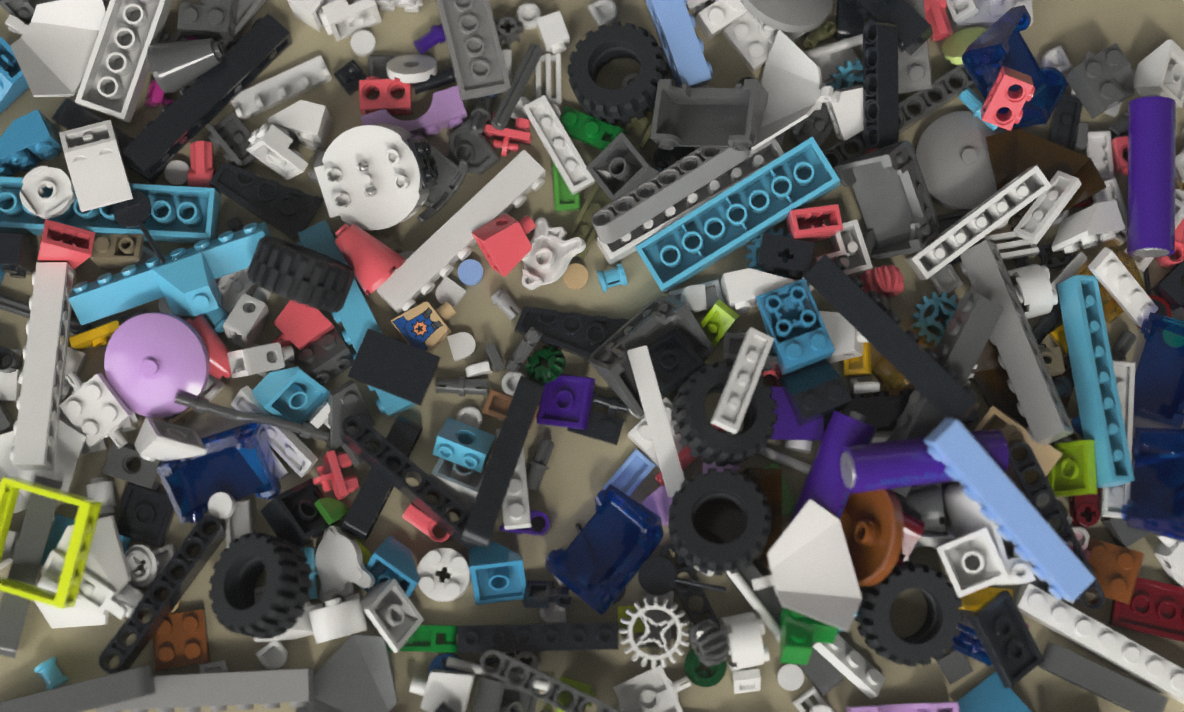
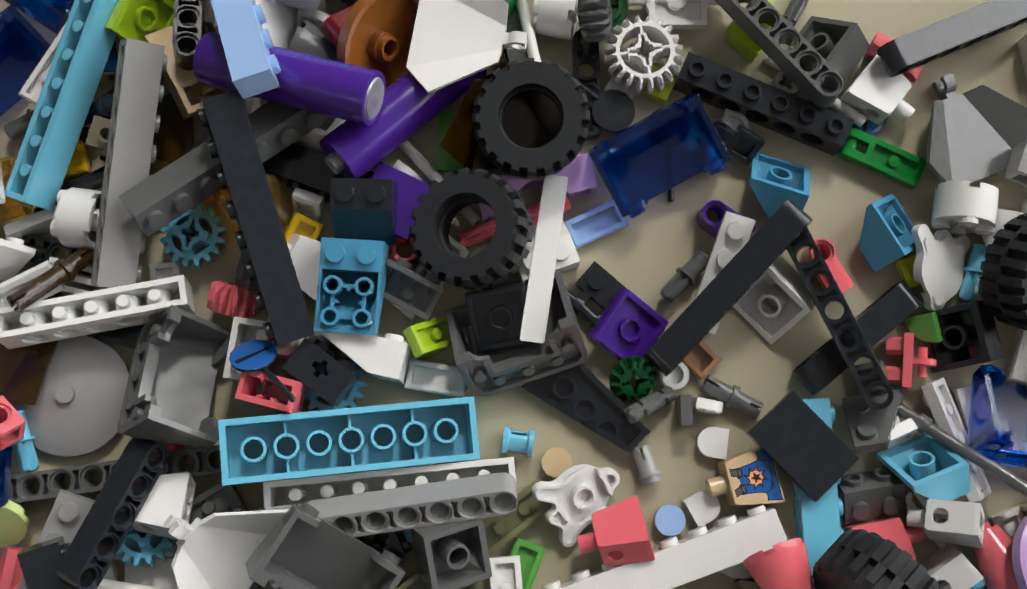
camera: 155 degrees left, 0 degrees up
white slope [360,578,424,653] -> none
white brick [417,548,472,602] -> none
medium azure brick [432,417,496,473] -> none
white tile [456,406,483,429] -> none
white tile [680,284,707,312] -> none
white plate [711,327,774,434] -> none
none -> dark brown pin [7,246,94,313]
none -> blue piece [229,340,296,403]

